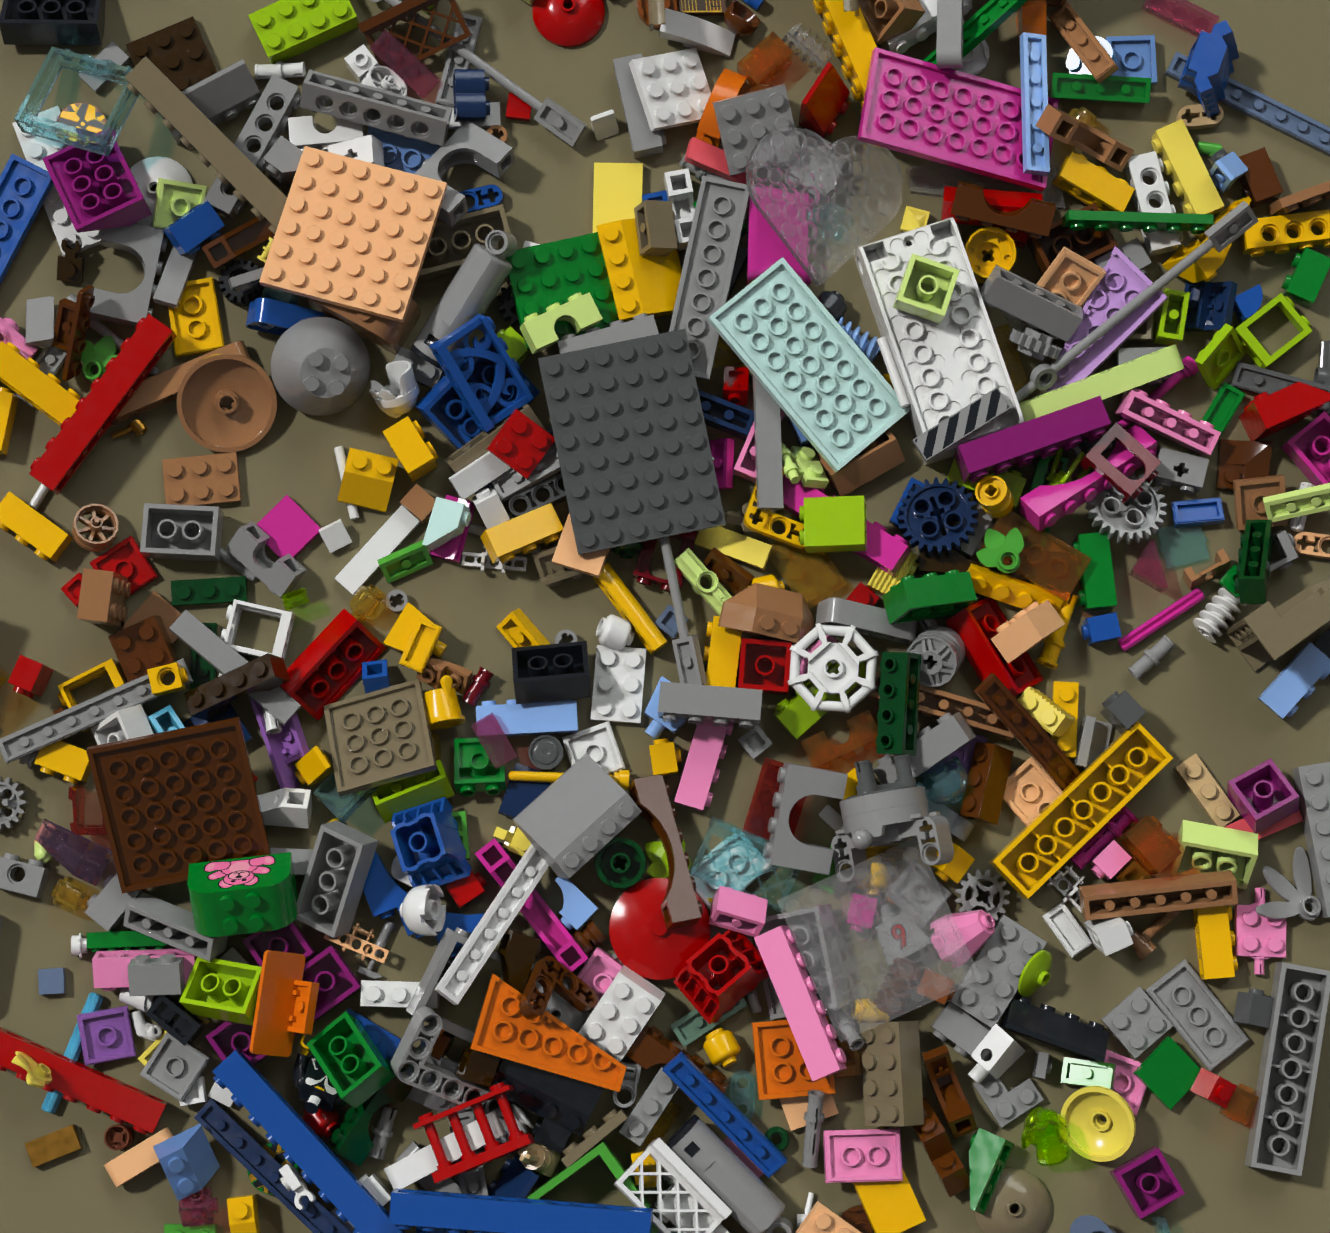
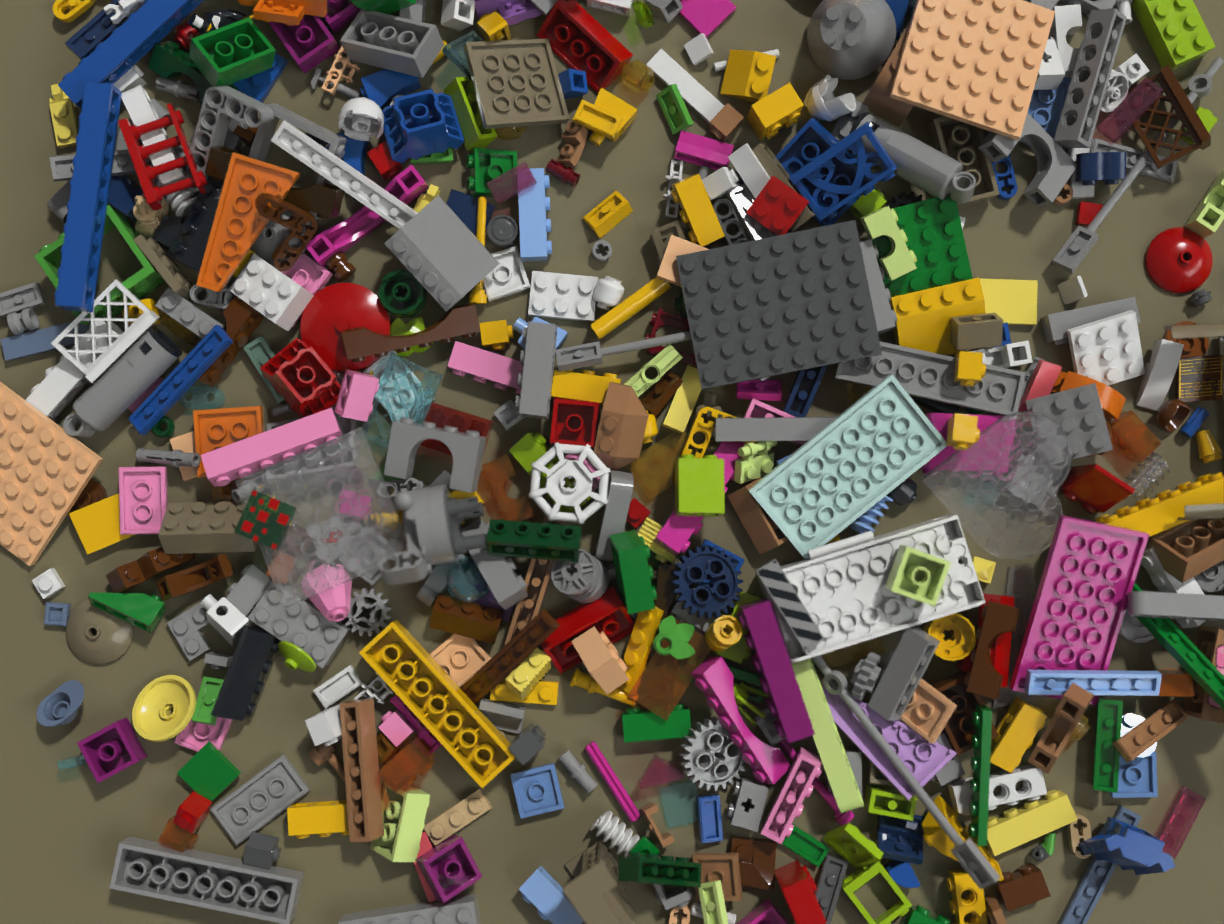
camera: 90 degrees right, 5 degrees up
white brick [360,980,440,1008] -> none
light grey bush [386,590,409,613] -> none
light aqua slope [422,497,471,550] -> none
yellow hat [423,675,466,730] -> none
black brick [512,641,592,704] -> none
light blue arch [555,877,599,931] -> none
sand blue tile [654,604,689,639] -> none
yellow head [703,1028,741,1068] -> none
red bracket [723,367,749,406] -> none
white hand [797,1192,815,1228] -> none
yellow brick [931,843,975,884] -> none
clear neon green helmet [1021,1107,1071,1166] -> none
panel [1079,422,1161,504] -> none
blue brick [1081,612,1122,645] -> none
light grey plate [1100,987,1173,1059] -> none
light blue slope [1209,152,1248,194] -> none
bright pink plate [1234,888,1286,975] -> none
light grey plant [1256,846,1321,921] -> none
none -> clear green tile [234,490,296,550]
none -> medium blue plate [510,763,565,819]
none -> yellow brick [946,413,980,451]
none -> yellow brick [954,351,986,387]

